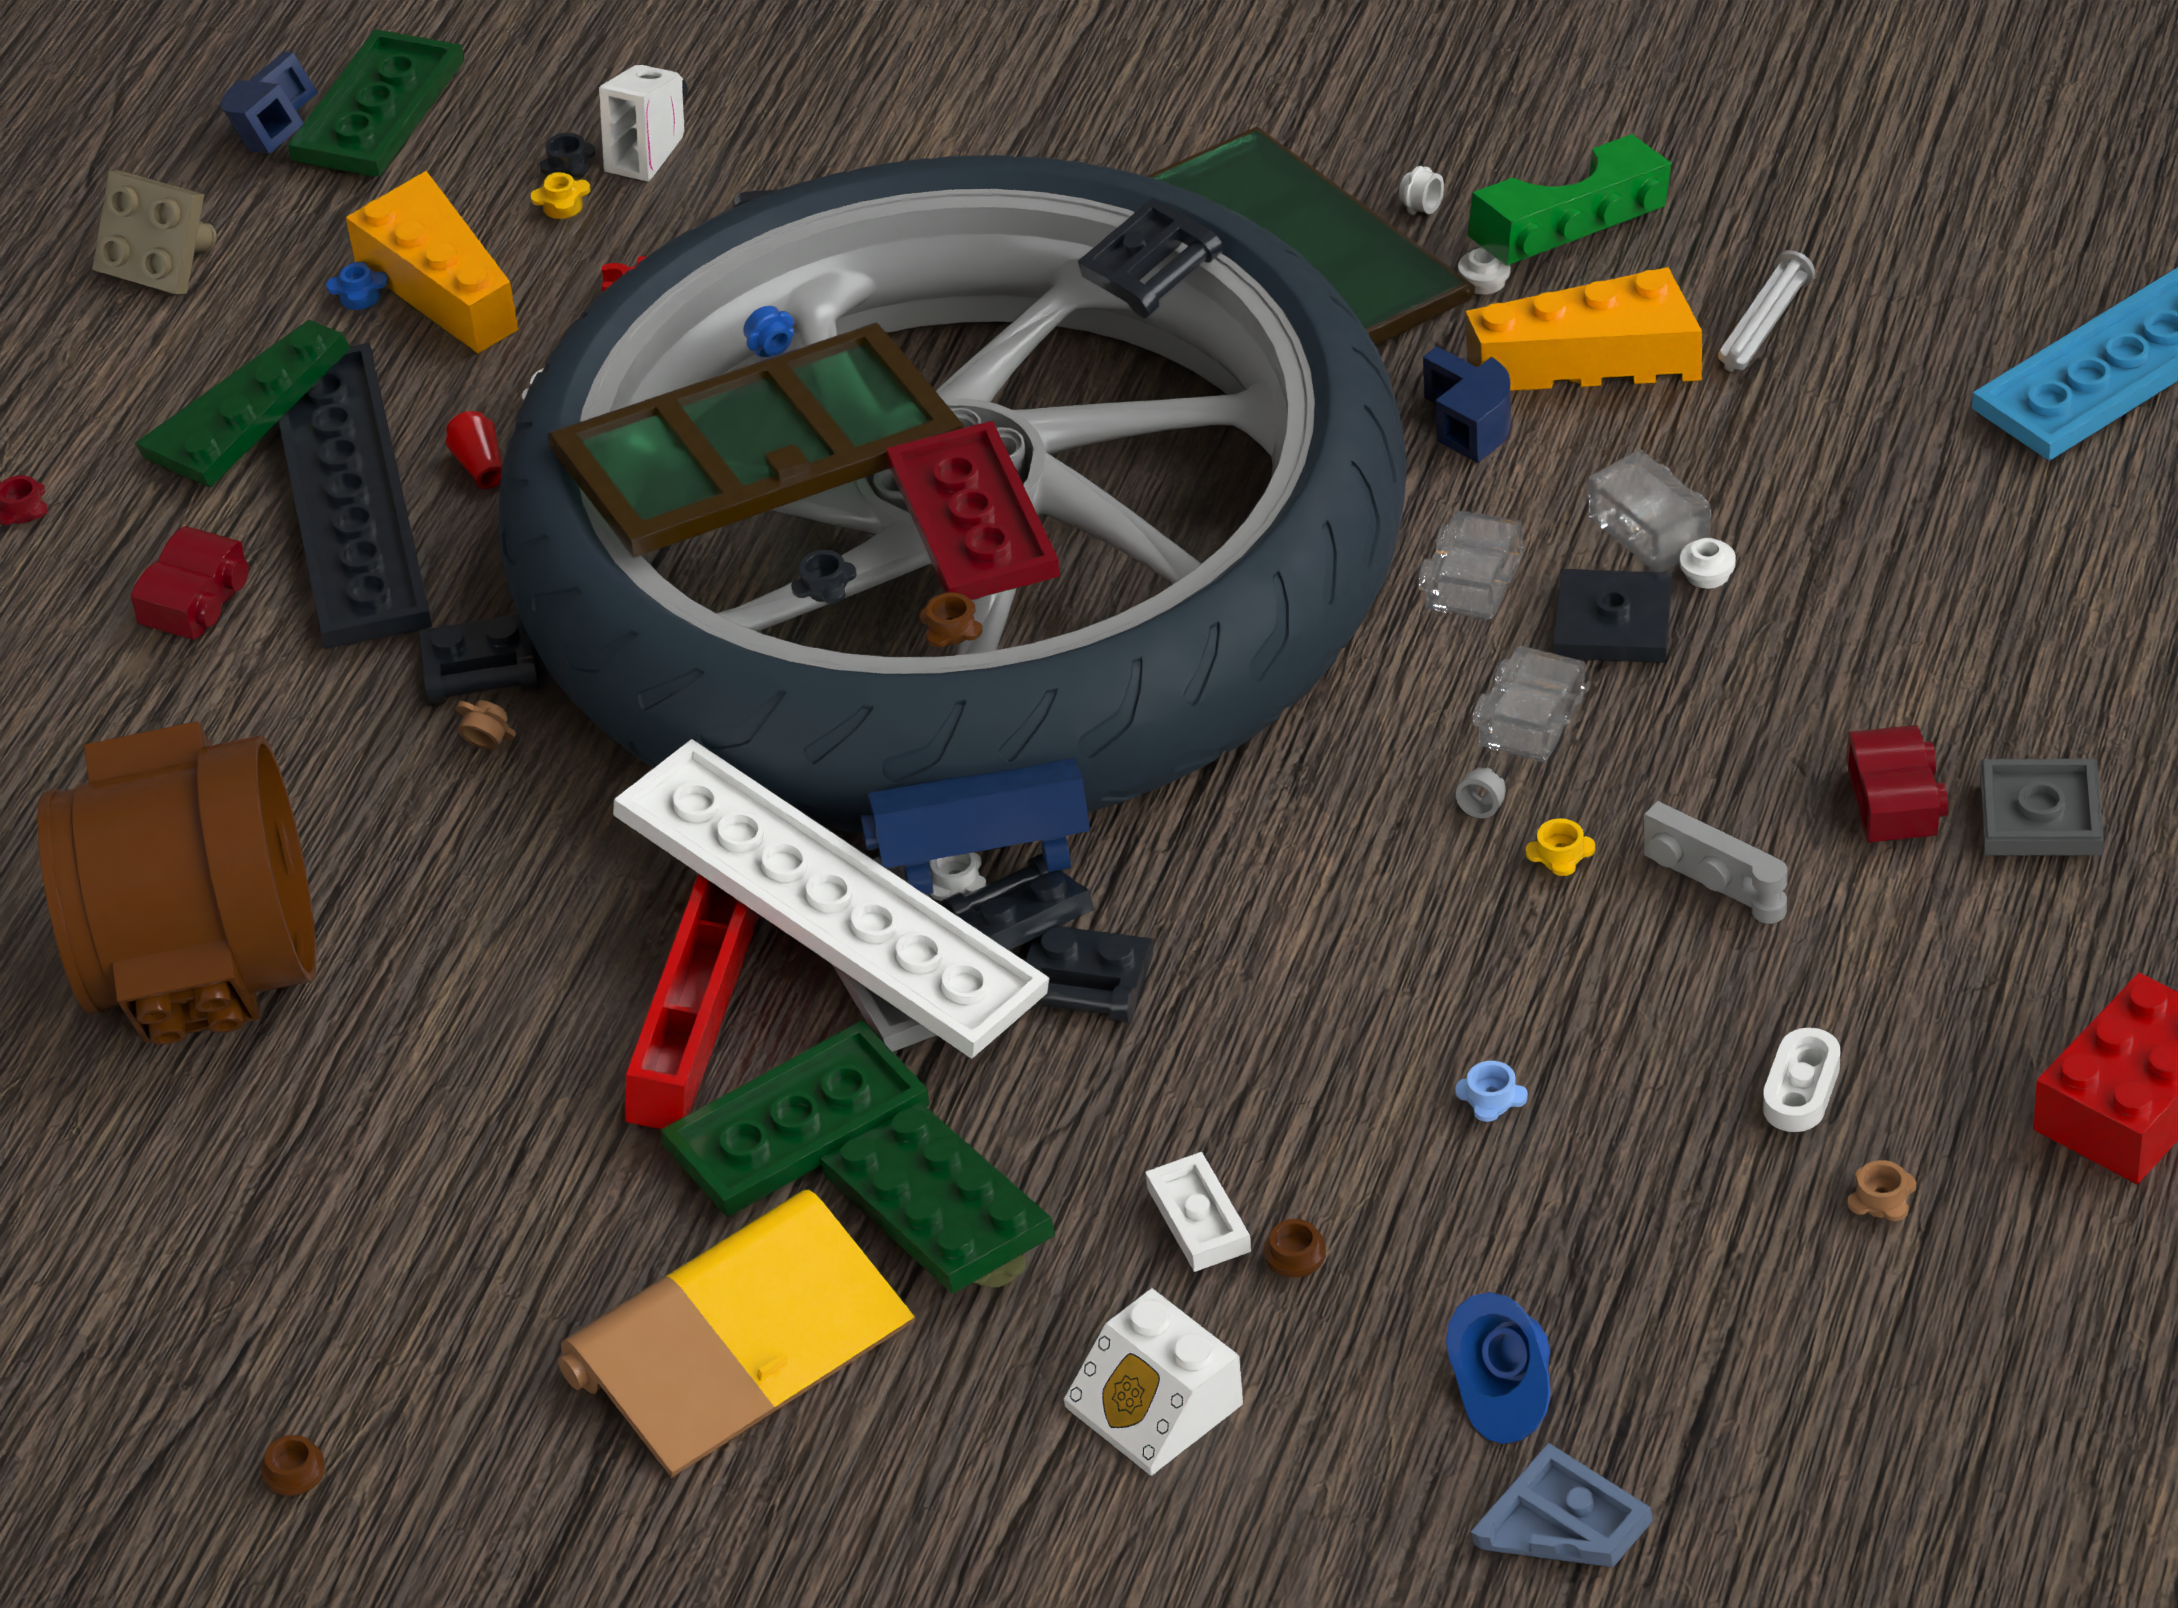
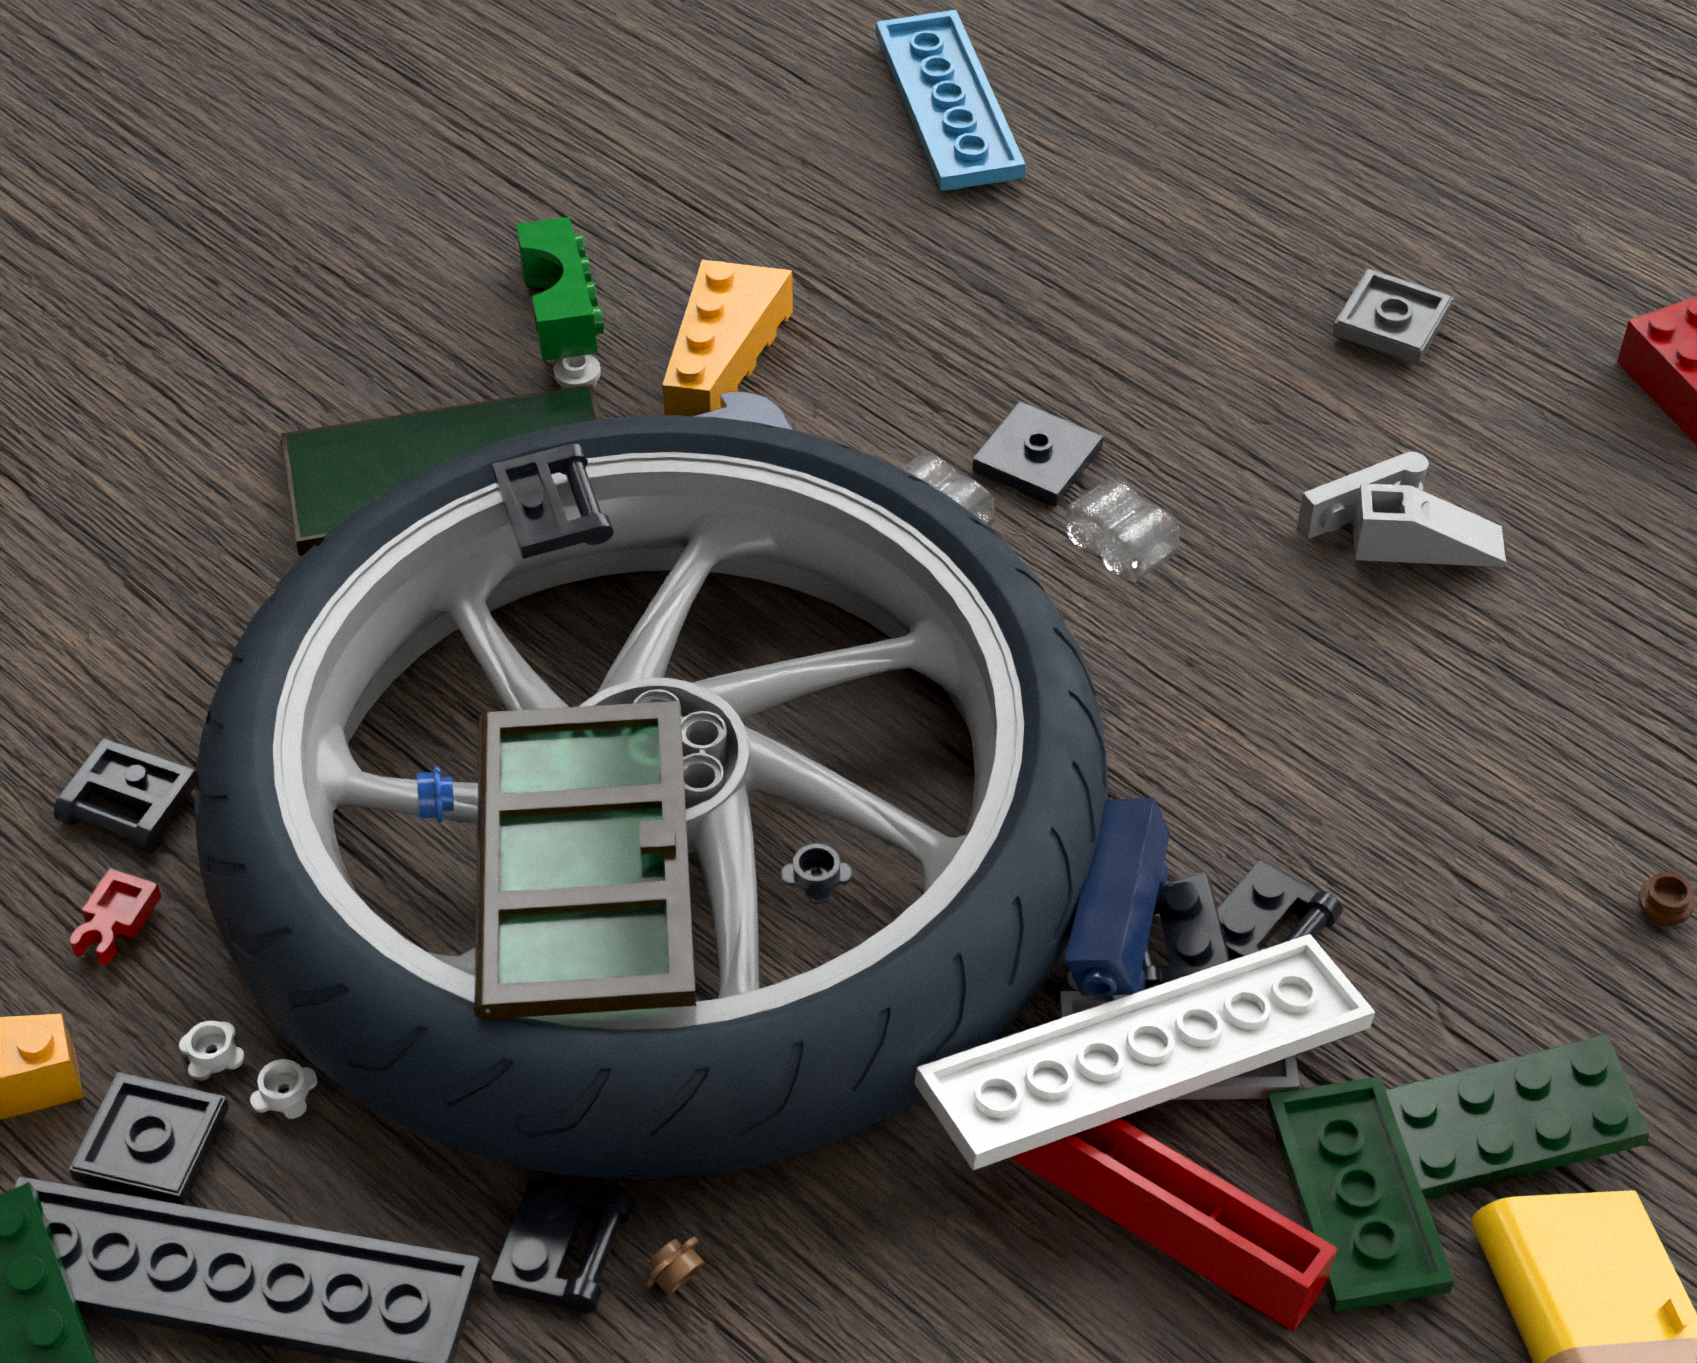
camera: 70 degrees left, 5 degrees up
red cone [445,411,502,489] -> none
dark red plate [886,421,1060,600] -> none
reddish brown plate [920,592,983,647] -> none
white plate [1145,1152,1251,1272] -> none
white plate [1399,166,1444,215] -> none
light blue plate [1455,1061,1528,1122] -> none
light grey hinge [1456,767,1506,818] -> none
yellow plate [1526,818,1595,876] -> none
clear brick [1589,449,1711,572] -> none
white plate [1680,538,1735,589] -> none
light grey axle [1718,250,1815,372] -> none
white plate [1763,1028,1840,1132] -> none
dark red brick [1846,725,1948,843] -> none
none -> plate [69,1072,229,1205]
none -> light grey slope [1353,483,1506,567]

